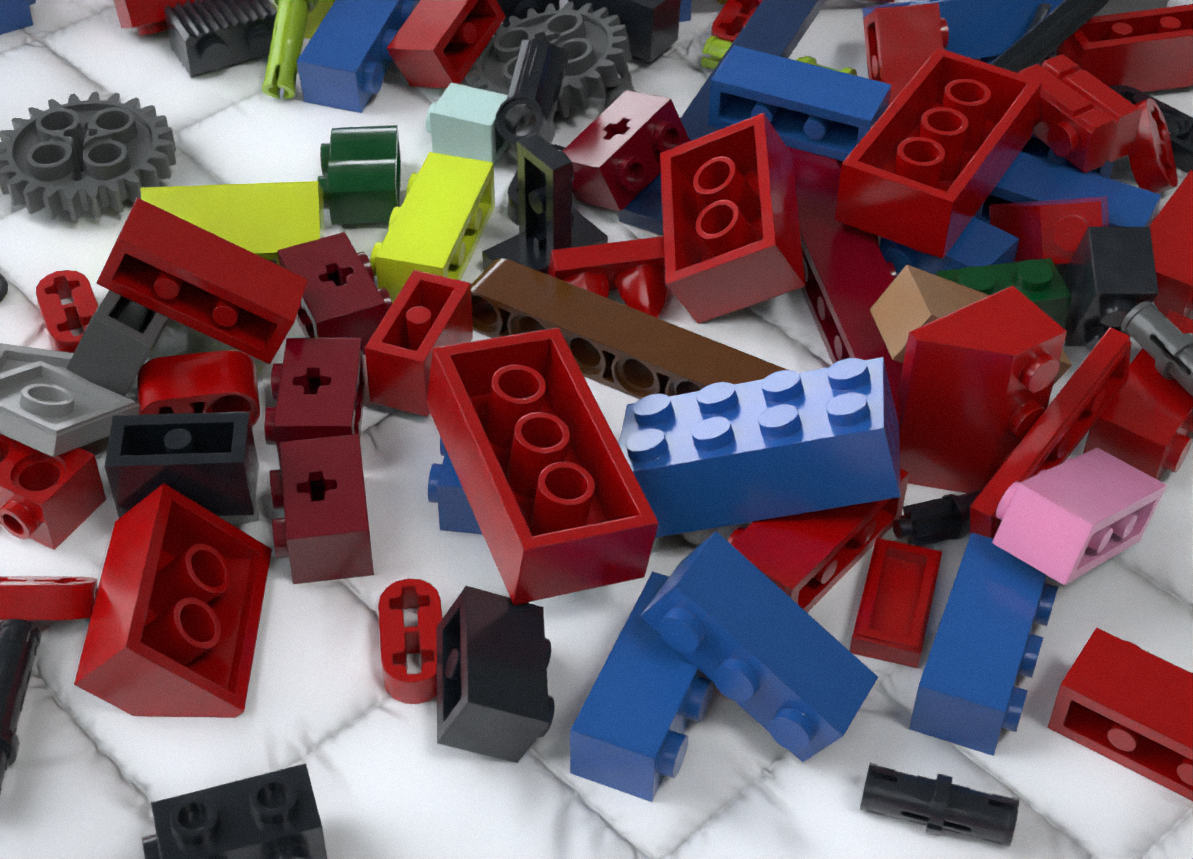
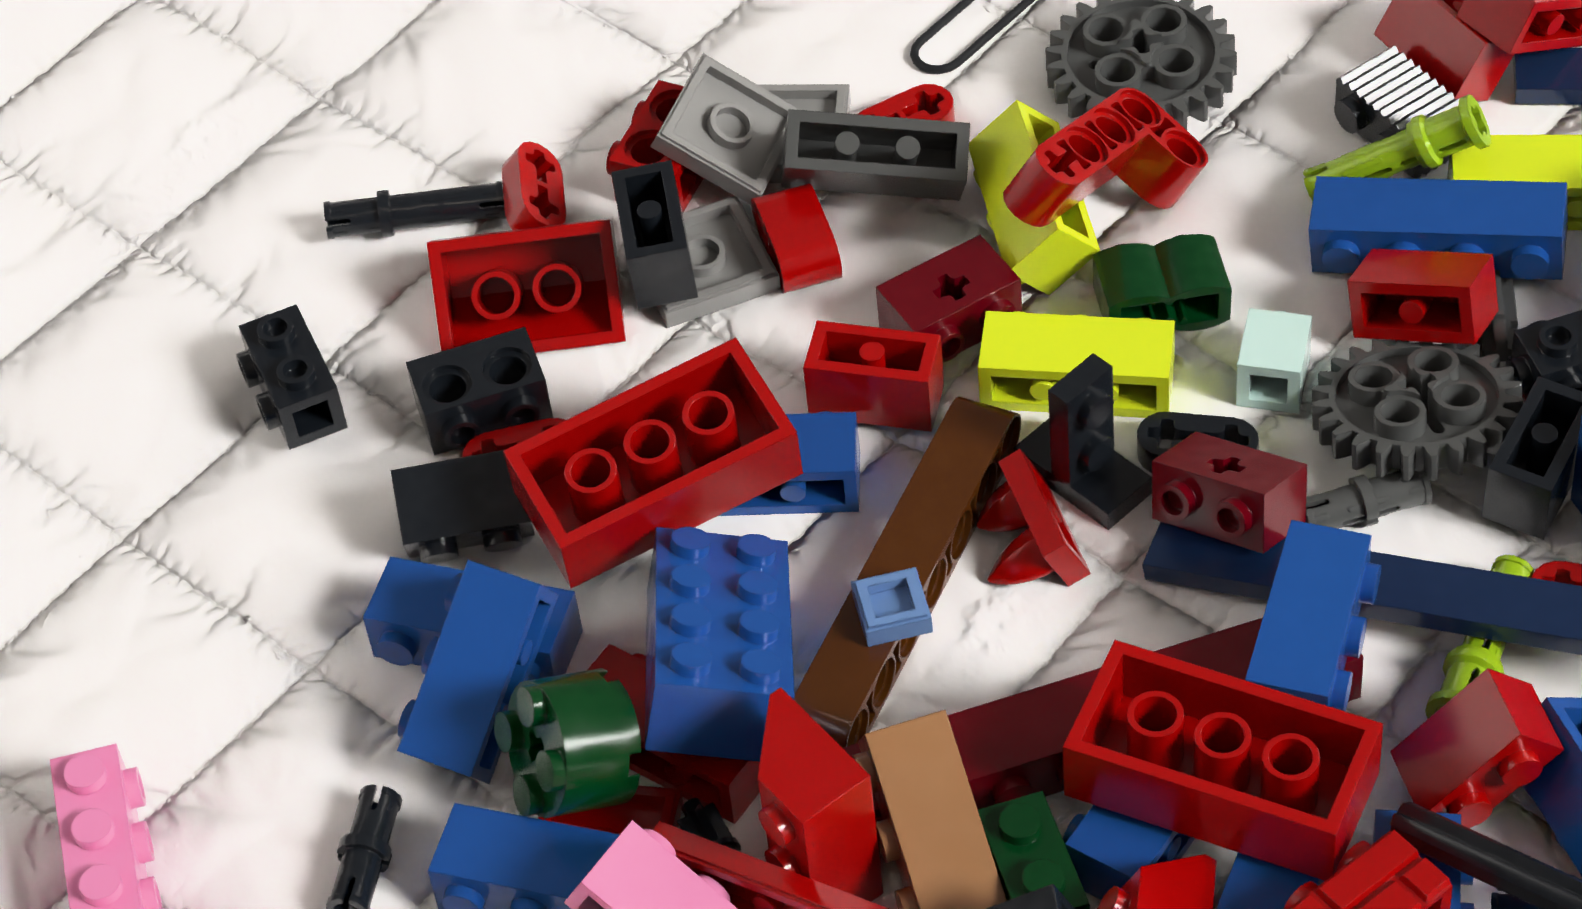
camera: 90 degrees right, 5 degrees up
red brick [96,197,308,365] -> none
dark red brick [264,338,366,469] -> none
dark red brick [269,434,374,584] -> none
black piece [495,39,570,149] -> none
red brick [660,113,805,324] -> none
none -> black brick [406,327,553,456]
none -> dark green brick [494,668,641,818]
none -> medium blue tile [851,567,933,647]
none -> red beam [1003,87,1208,227]

